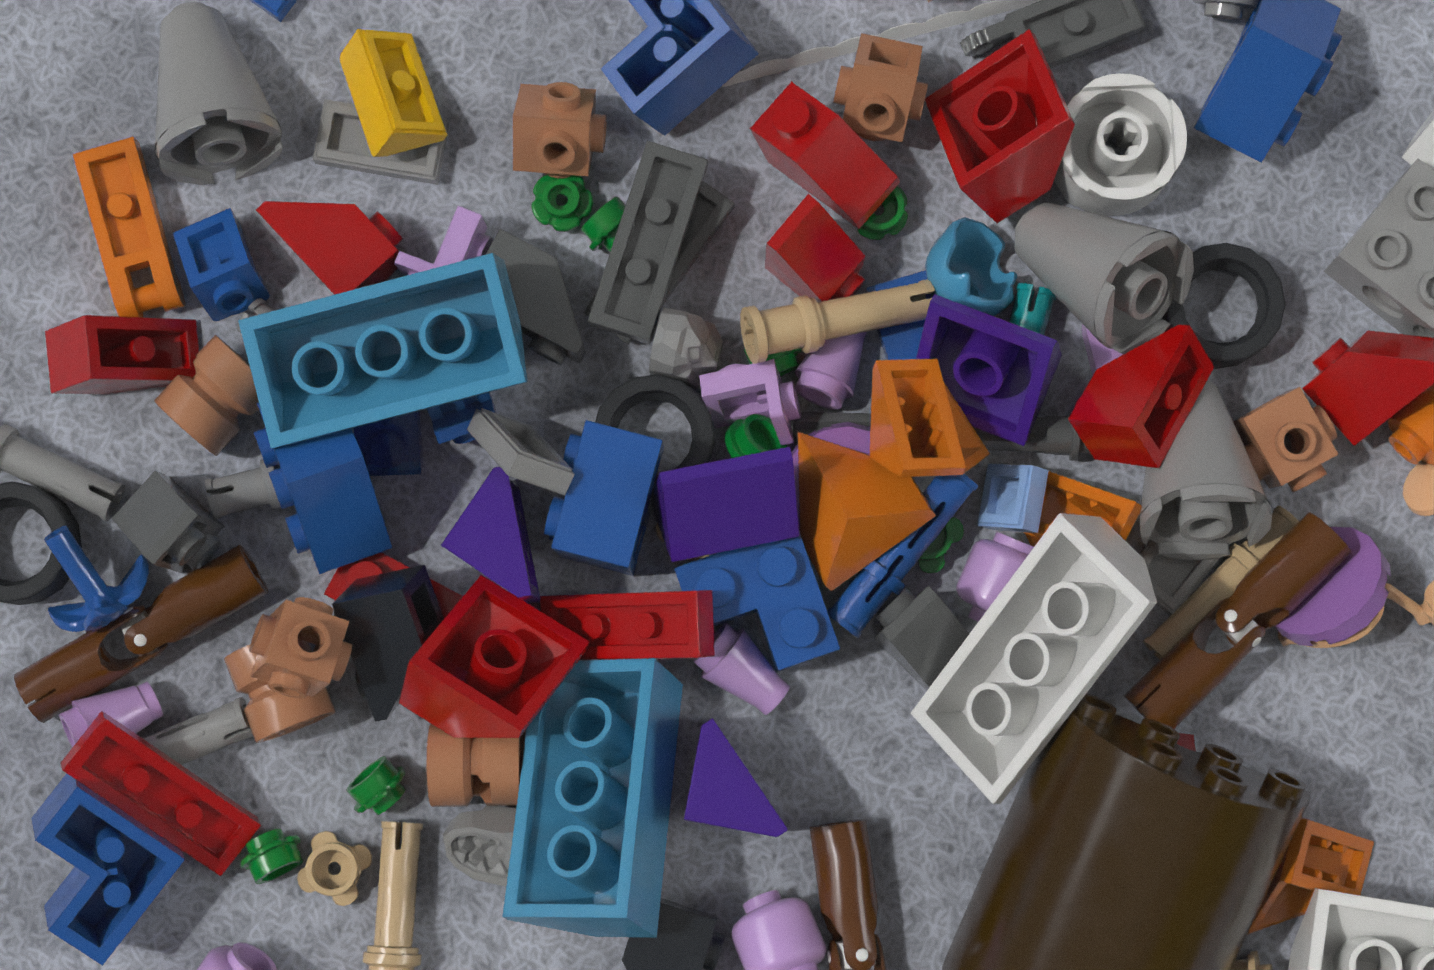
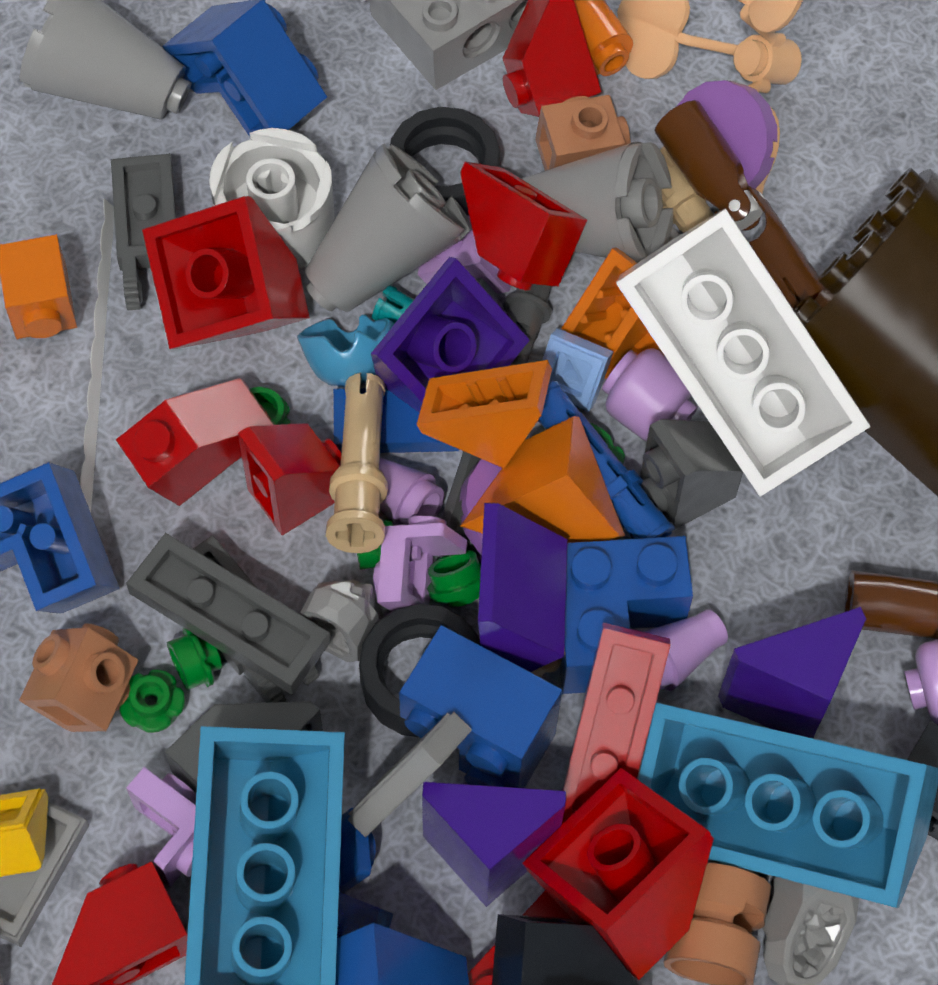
camera: 80 degrees left, 20 degrees down
nougat brick [833,33,928,142] -> none

